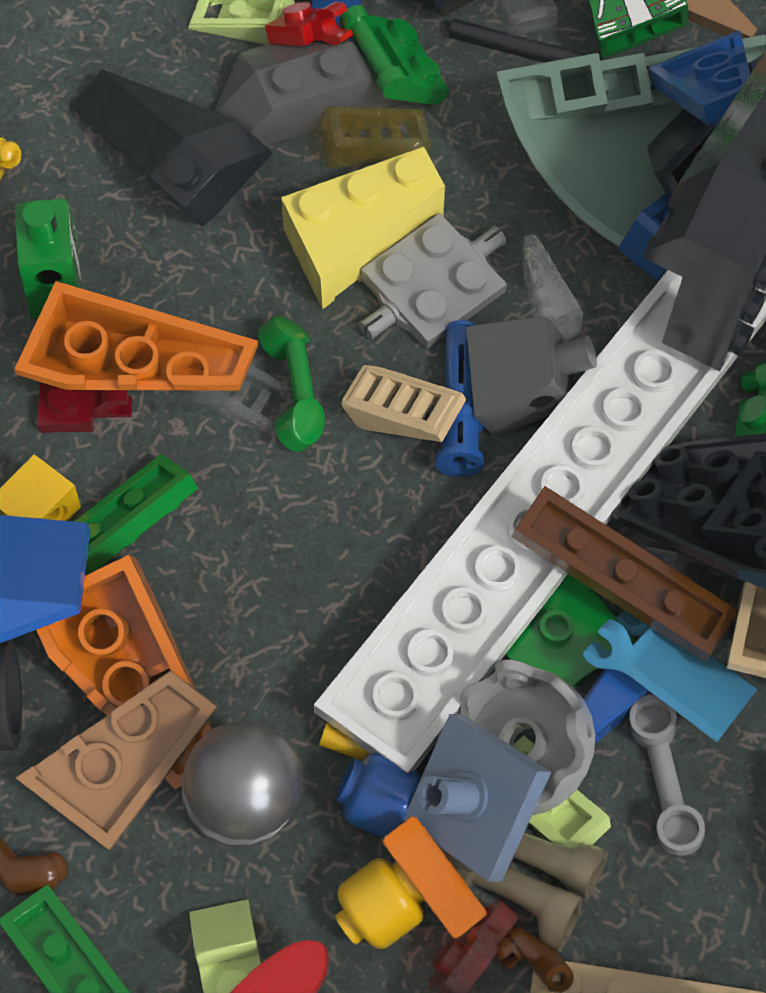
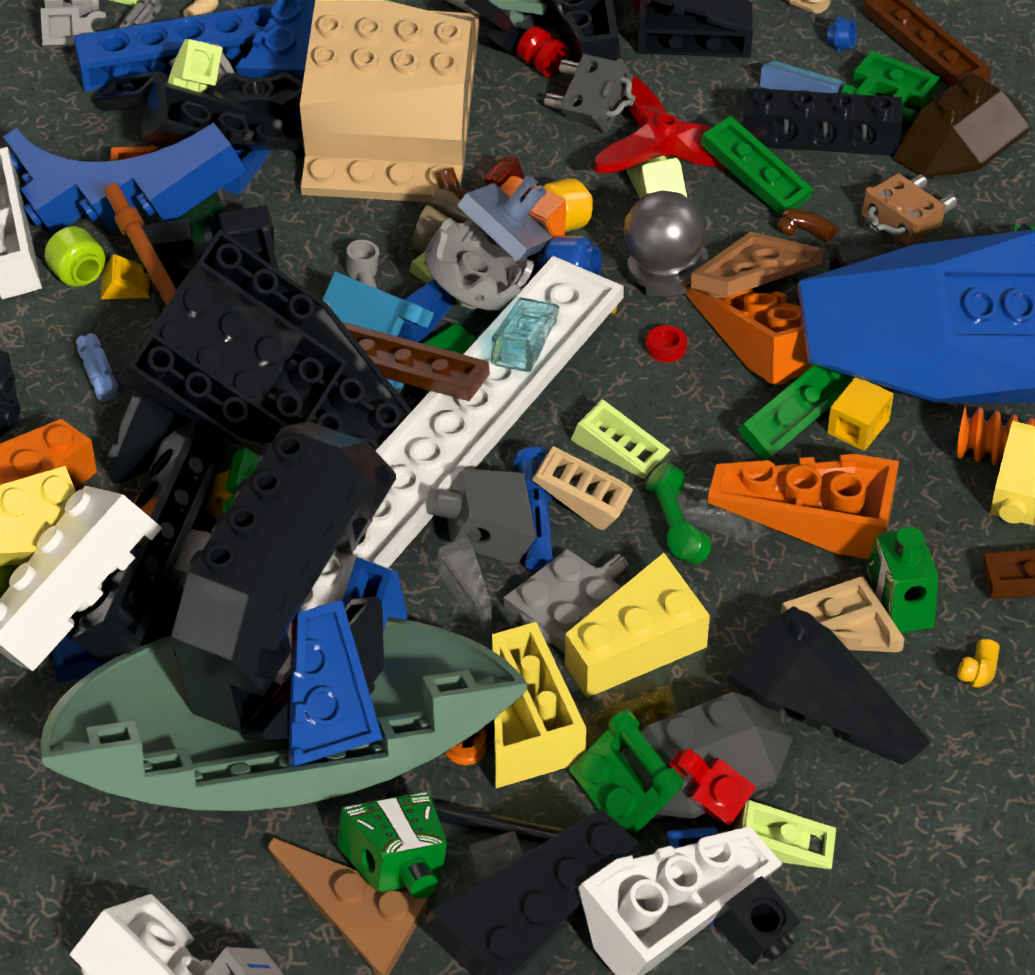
camera: 175 degrees right, 15 degrees down
none -> clear light blue slope [491,297,559,372]
none -> light yellow wedge [492,622,586,788]
none -> yellowish green slope [571,399,670,479]
none -> red tile [645,325,687,363]
none -> tan wing [781,576,905,652]

